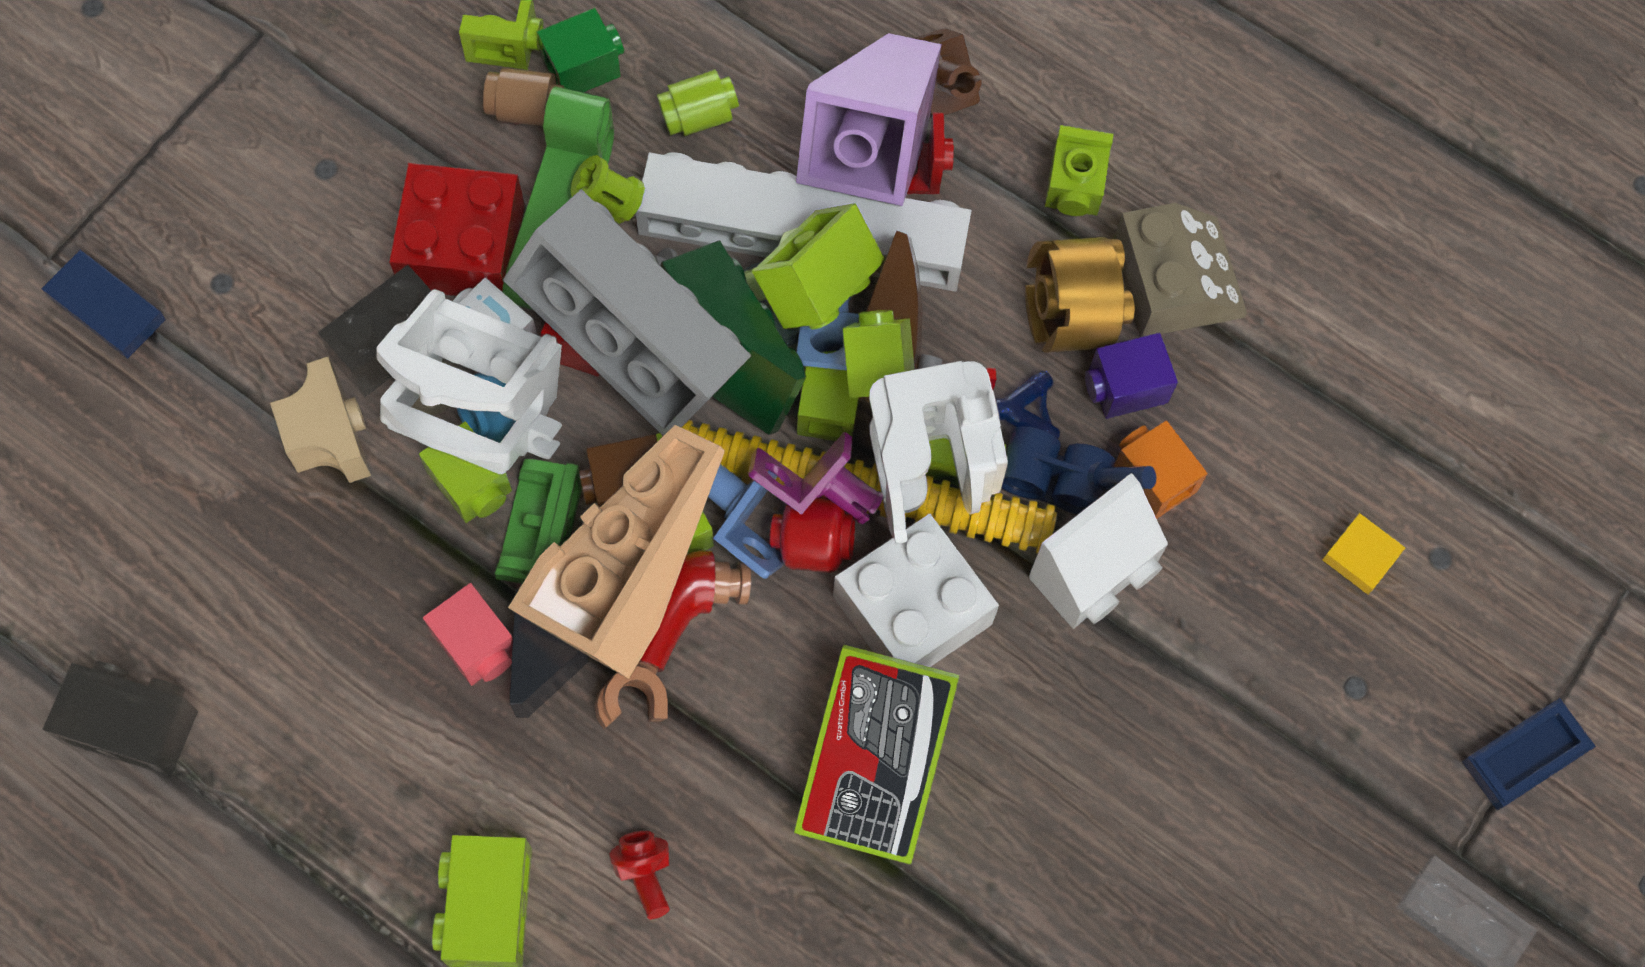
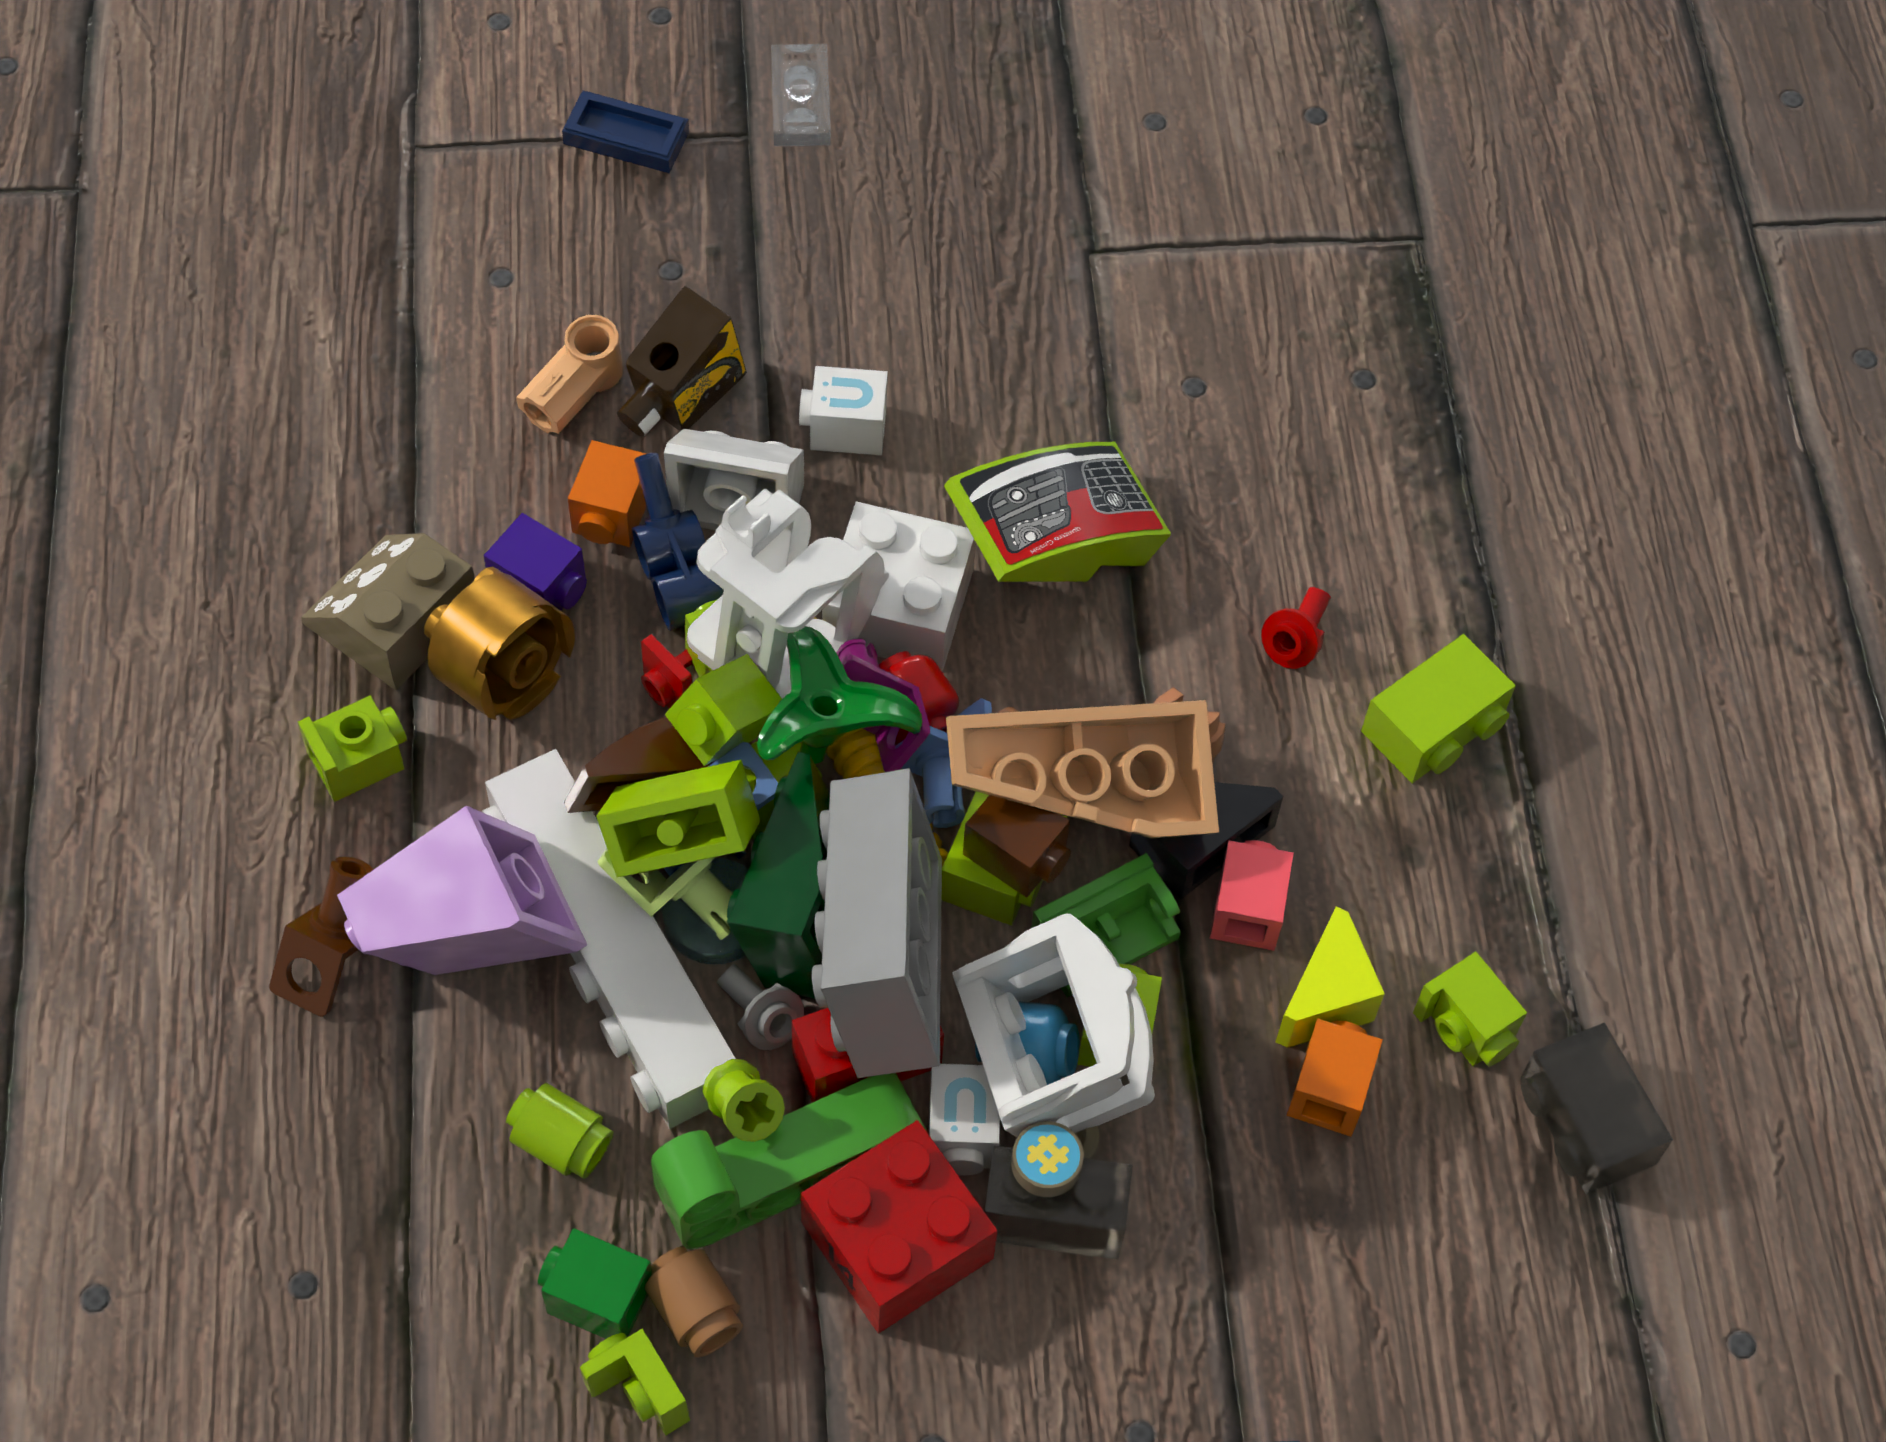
camera: 130 degrees left, 10 degrees down
tan brick [270,357,371,483] -> none
clear blue piece [995,370,1060,440] -> none
yellow tile [1322,513,1406,595] -> none
none -> light nougat piece [516,315,623,434]
none -> dark brown torso [617,286,747,437]
none -> green piece [757,626,922,764]
none -> white brick [799,366,888,455]
none -> tile [1011,1121,1084,1197]
none -> neon yellow slope [1275,906,1385,1048]
none -> orange brick [1286,1018,1383,1137]
none -> lime brick [1413,951,1527,1067]

